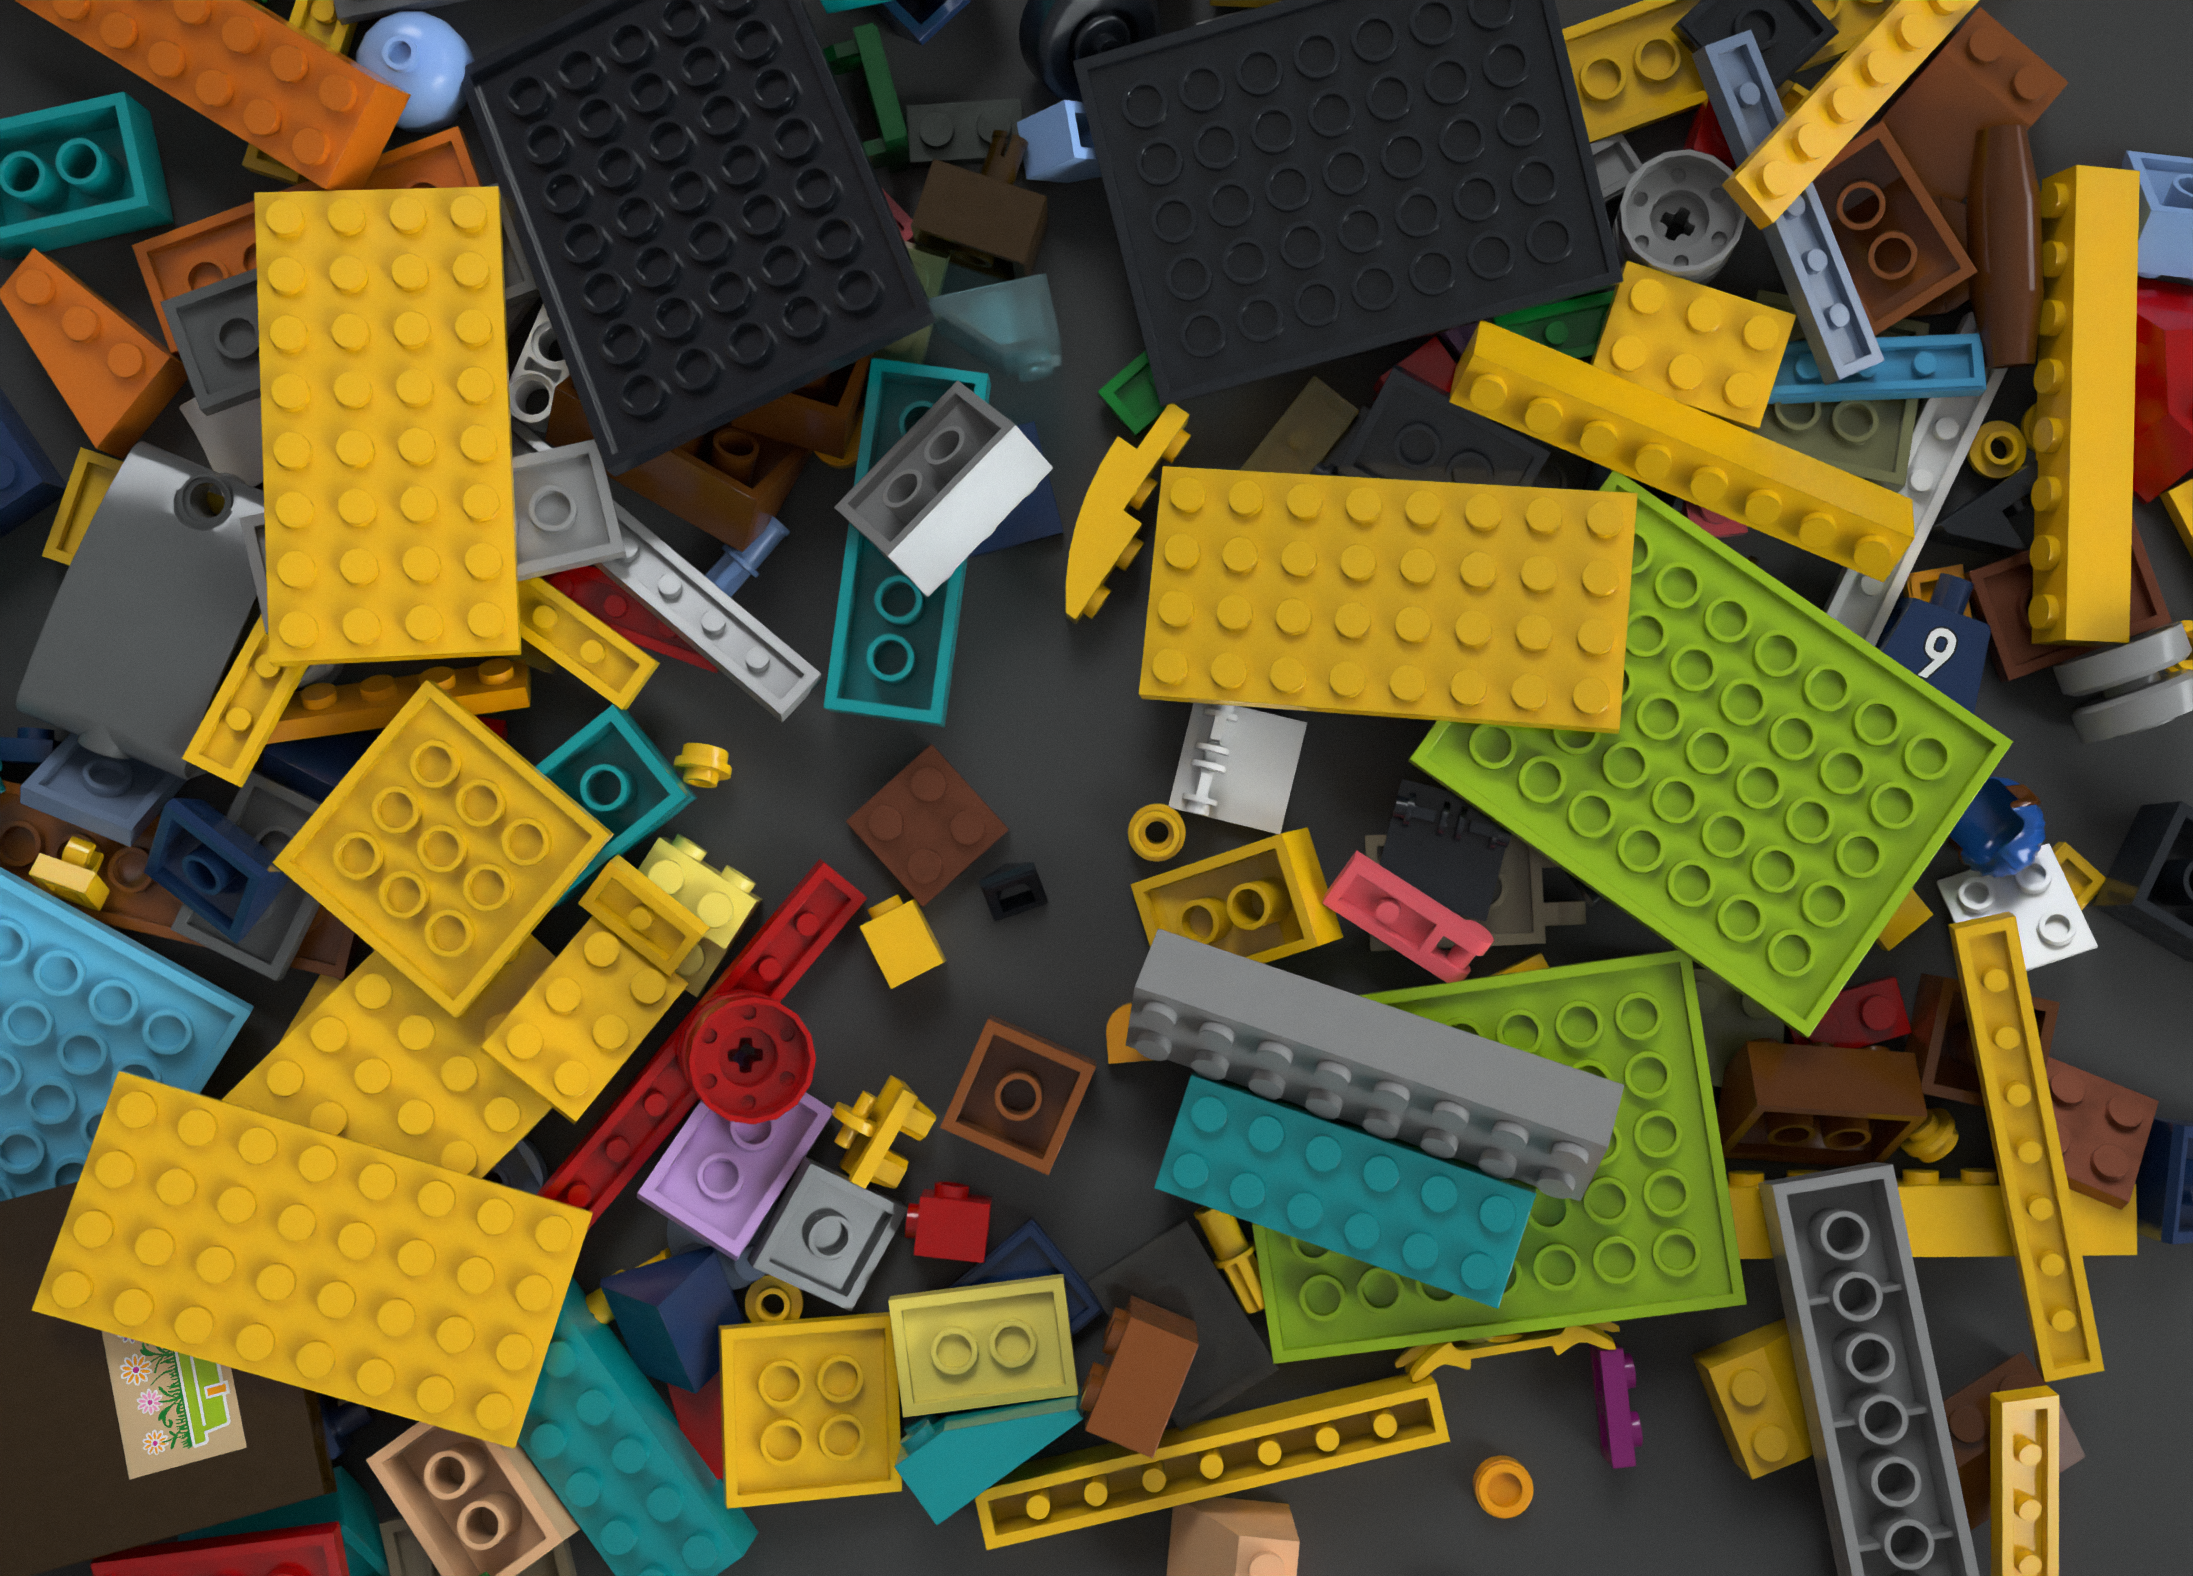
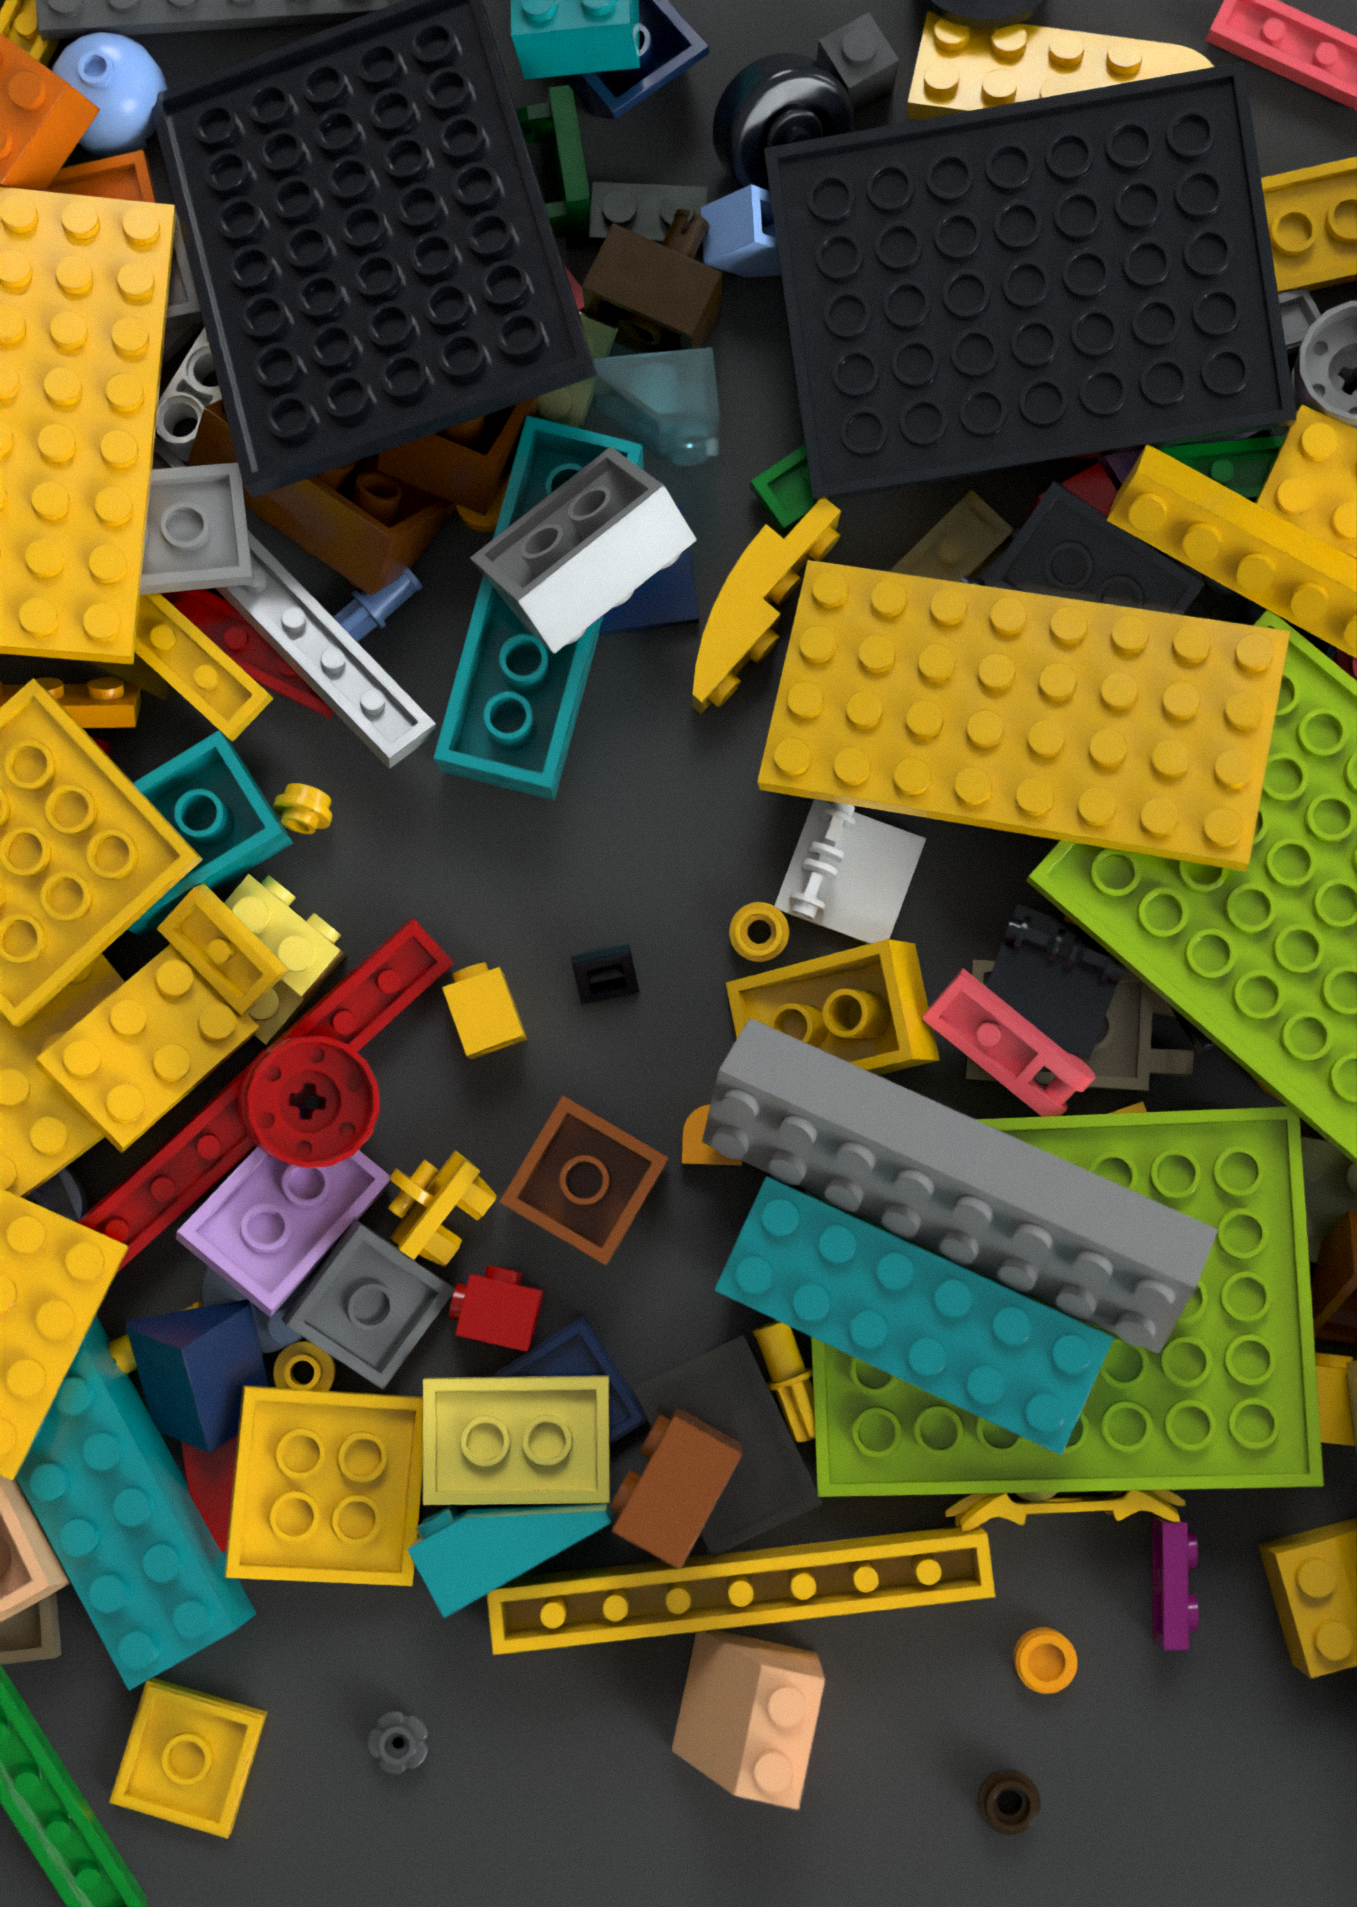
camera: 10 degrees right, 5 degrees down
copper plate [846,744,1009,907] -> none

